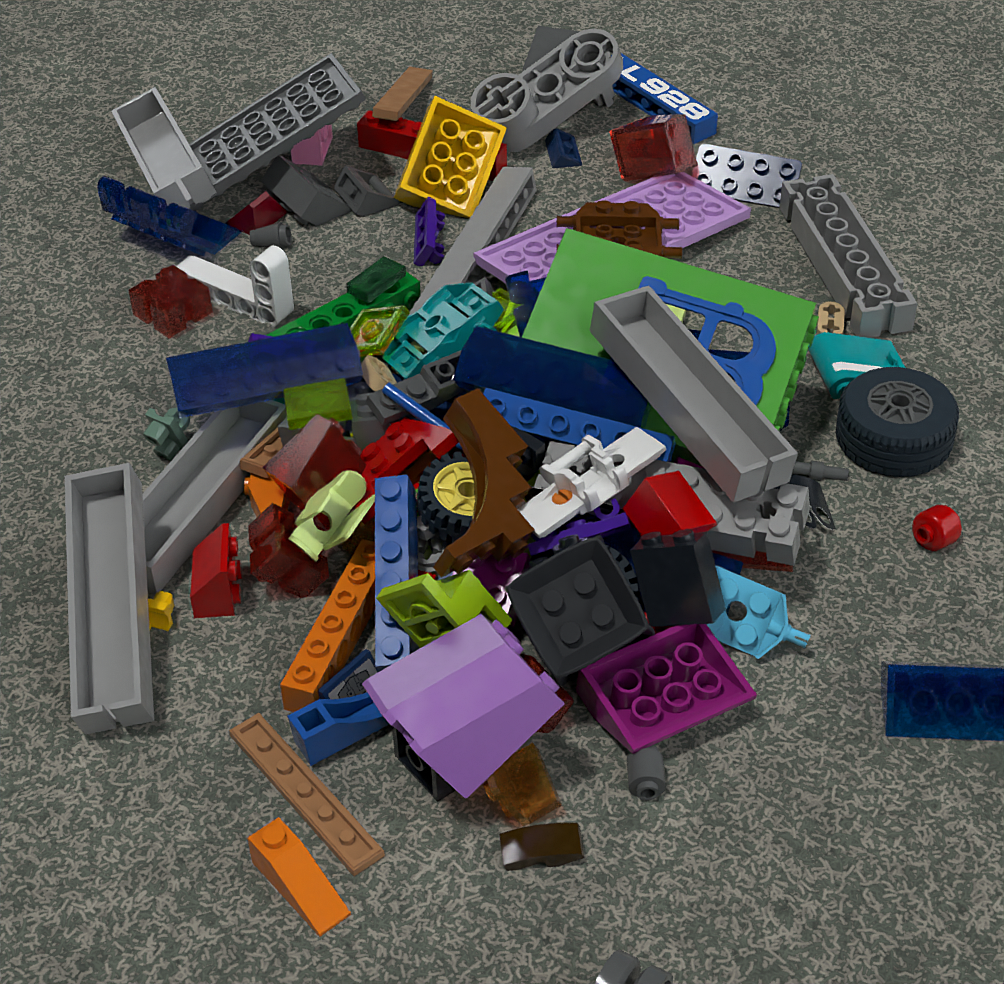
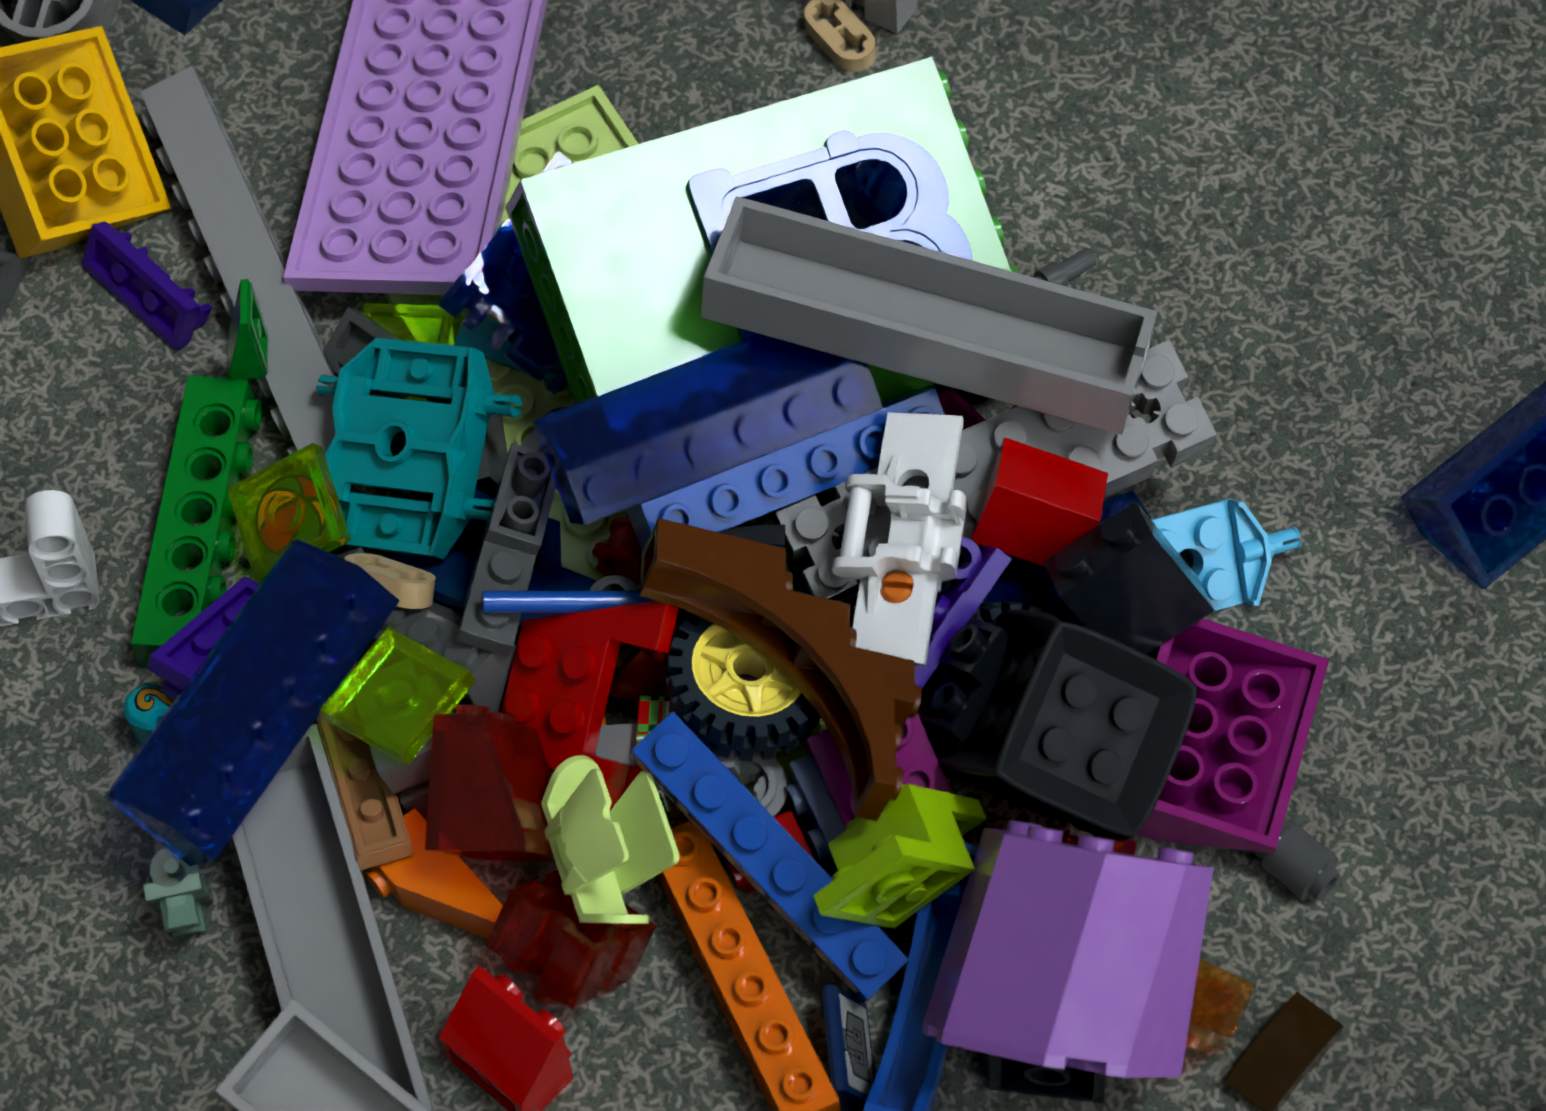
camera: 40 degrees left, 15 degrees up
clear green plate [346,256,406,303] -> none
reddish brown piece [556,200,682,259] -> none
teal door [808,332,906,399] -> none
black wheel [835,367,959,477] -> none
red head [912,505,962,551] -> none
none -> green slope [228,279,268,380]

